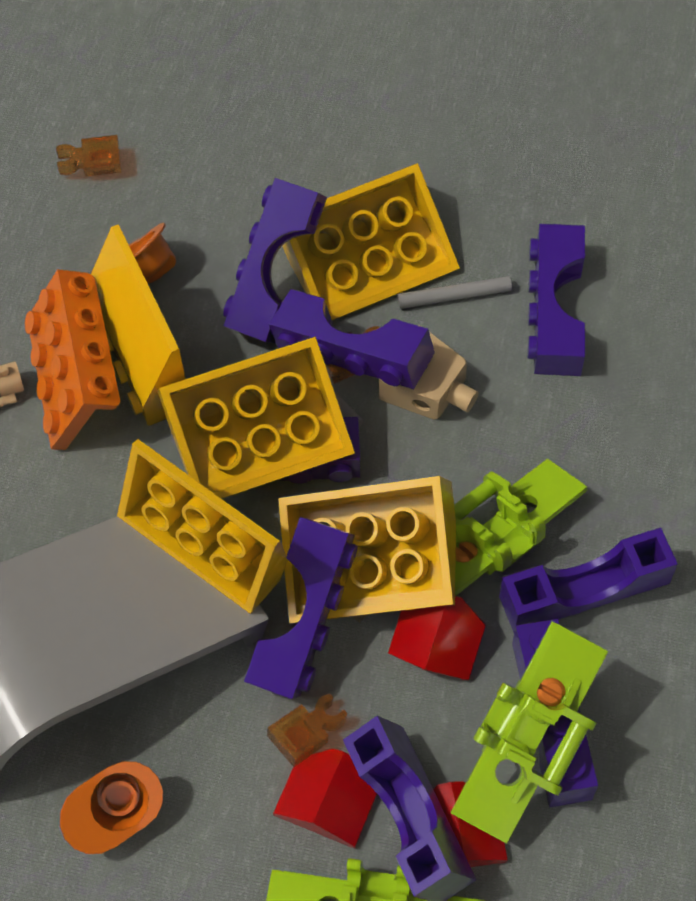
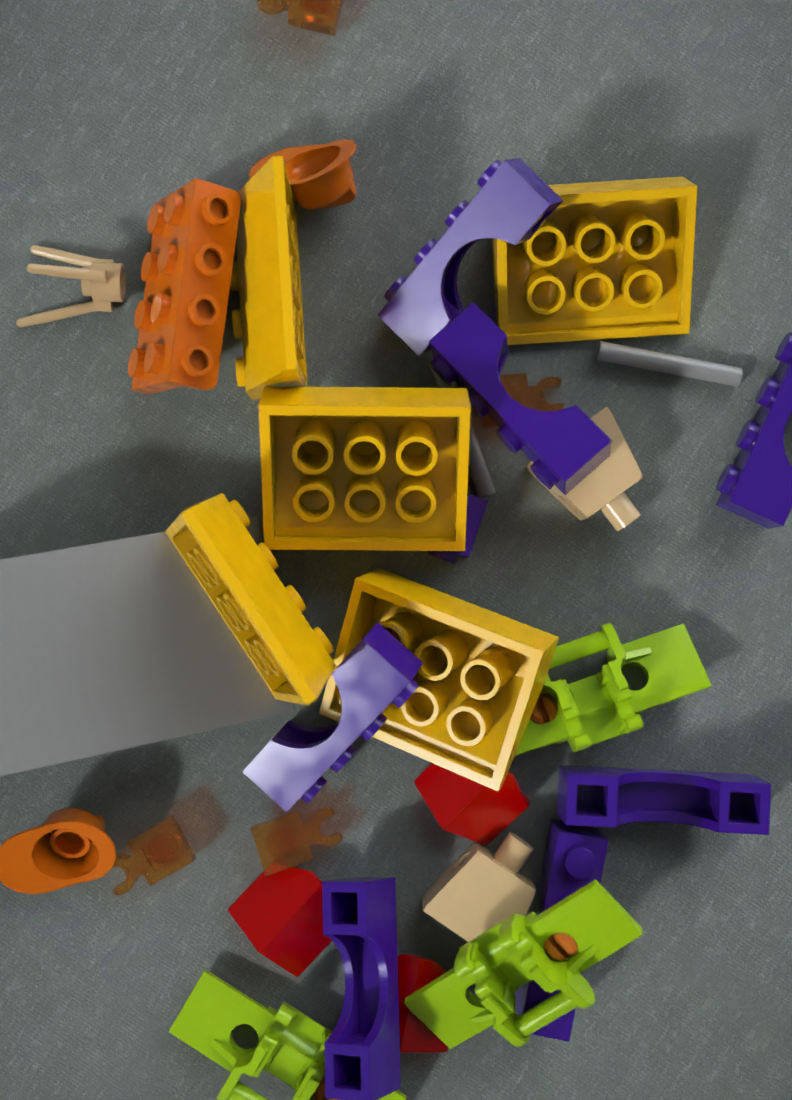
camera: 15 degrees right, 25 degrees up
none -> clear orange plate [112,815,196,895]
none -> tan torso [422,832,536,942]

